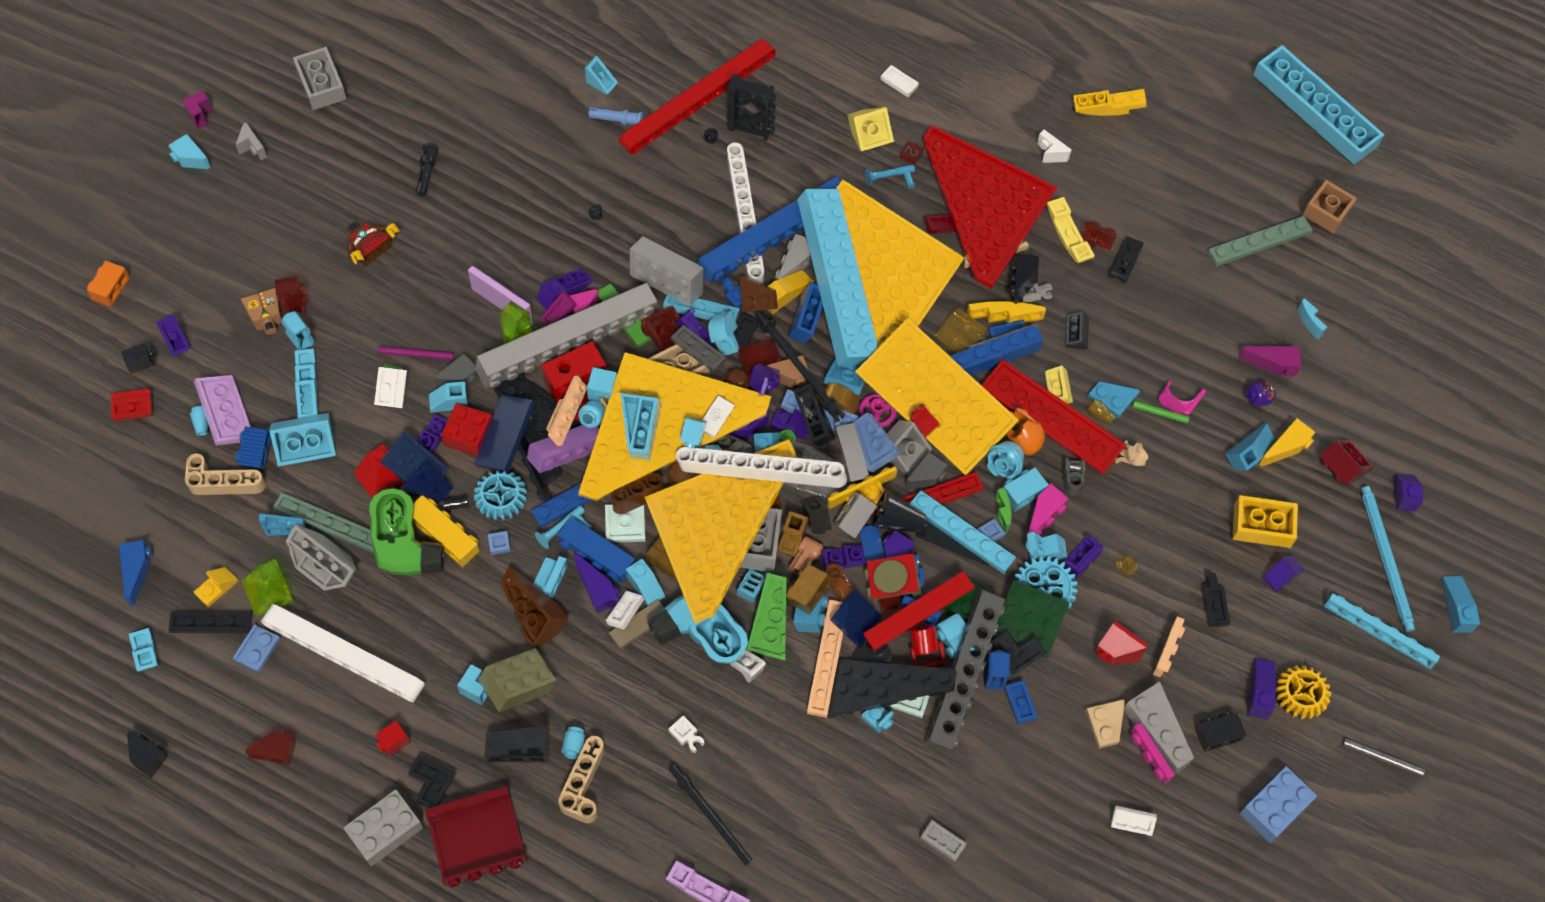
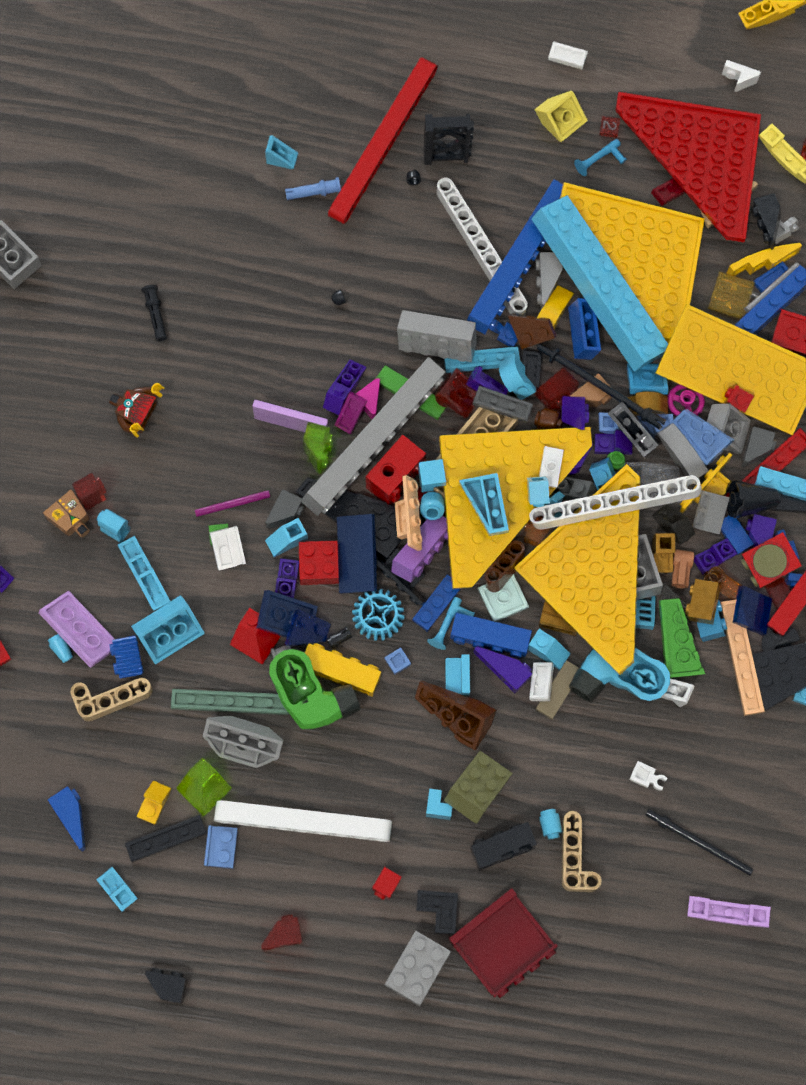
camera: 20 degrees left, 10 degrees up
dark azure wing [259,514,306,536] -> none

